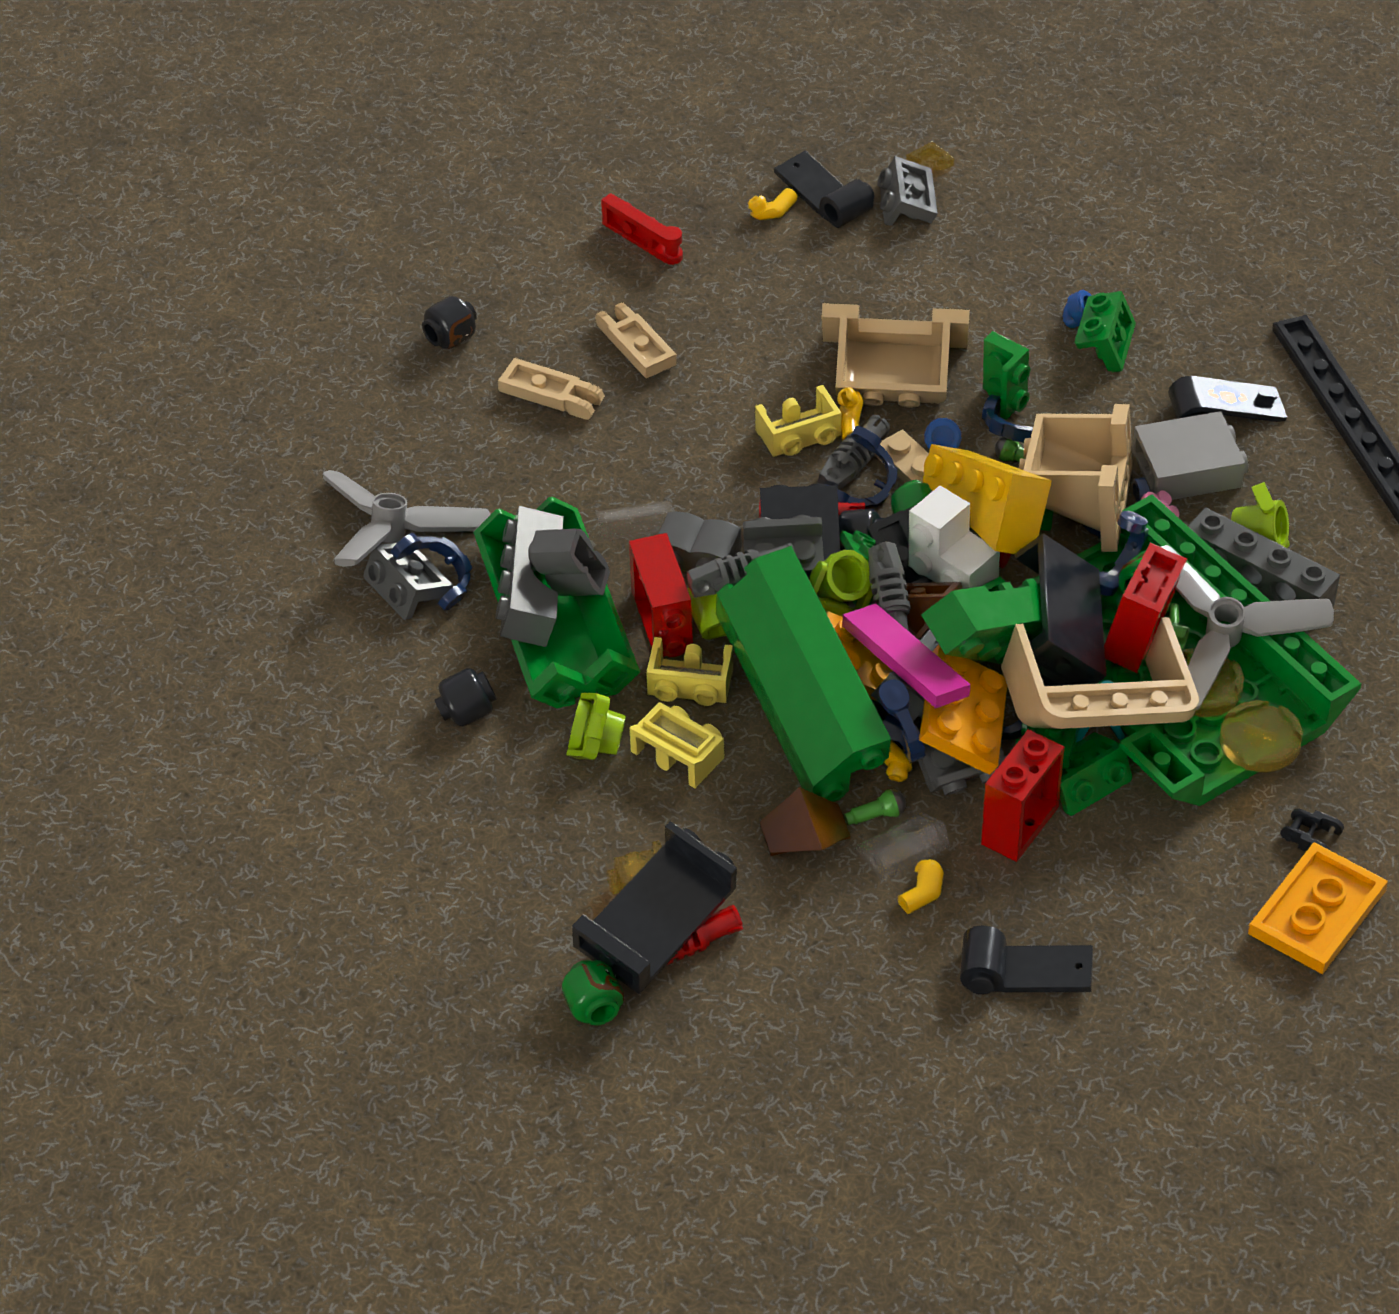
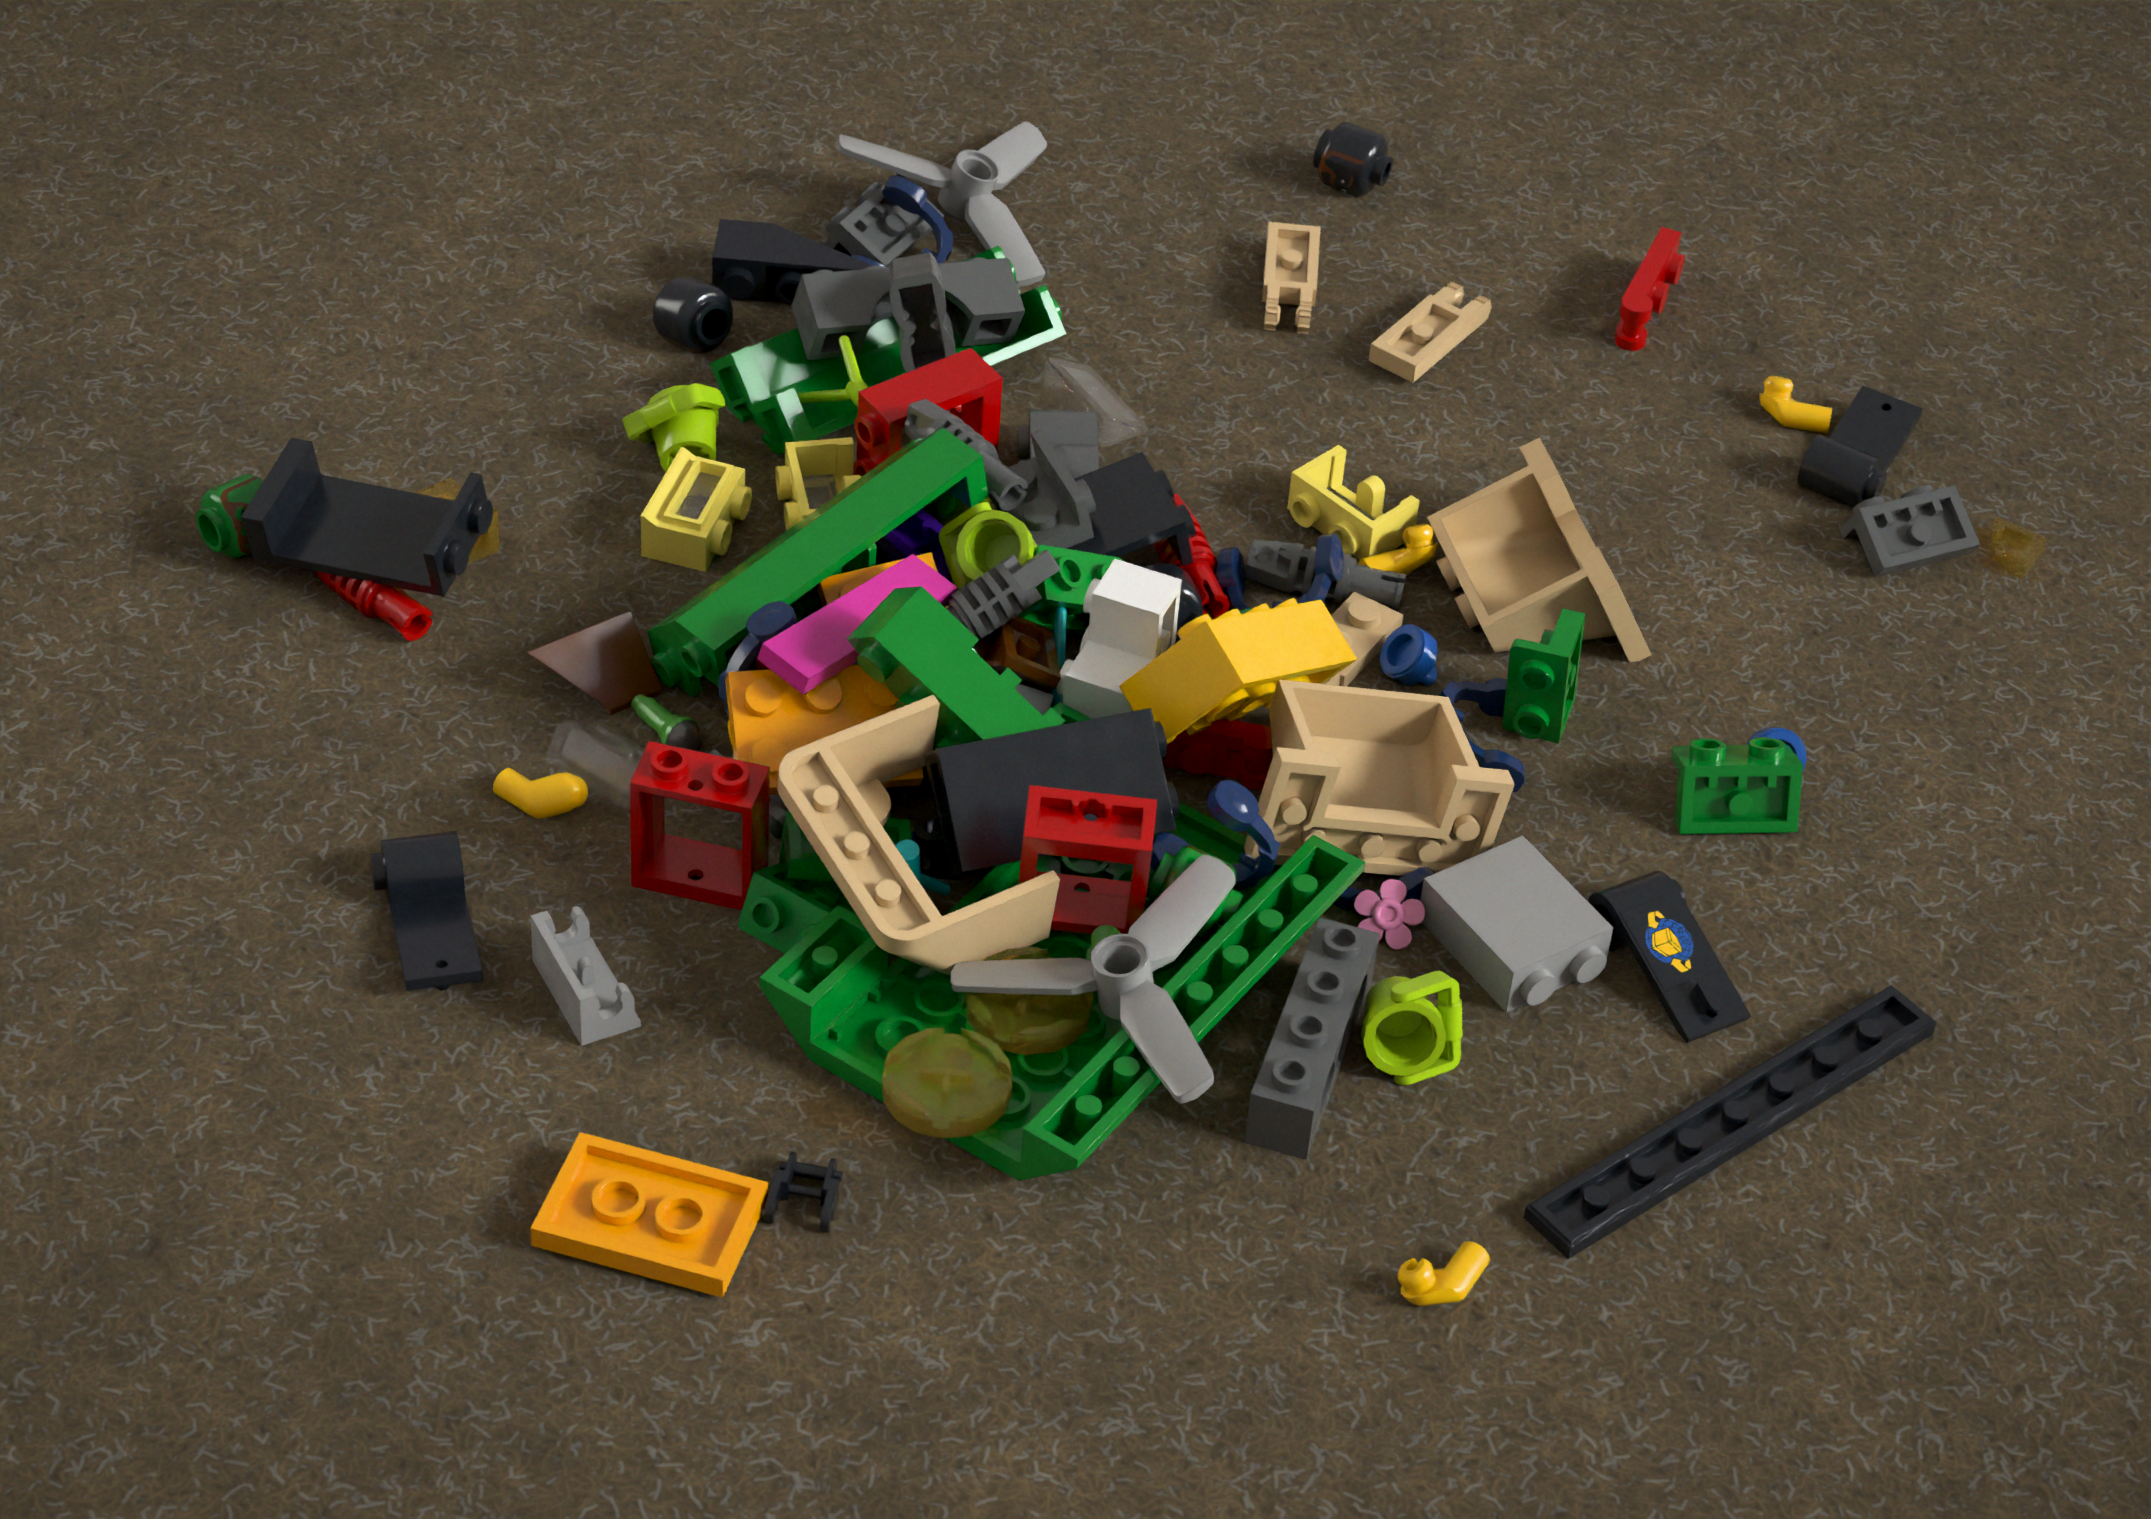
camera: 65 degrees right, 5 degrees down
none -> light grey hinge [531,906,641,1046]
none -> black slope [712,219,872,305]
none -> lime plant [797,335,869,407]

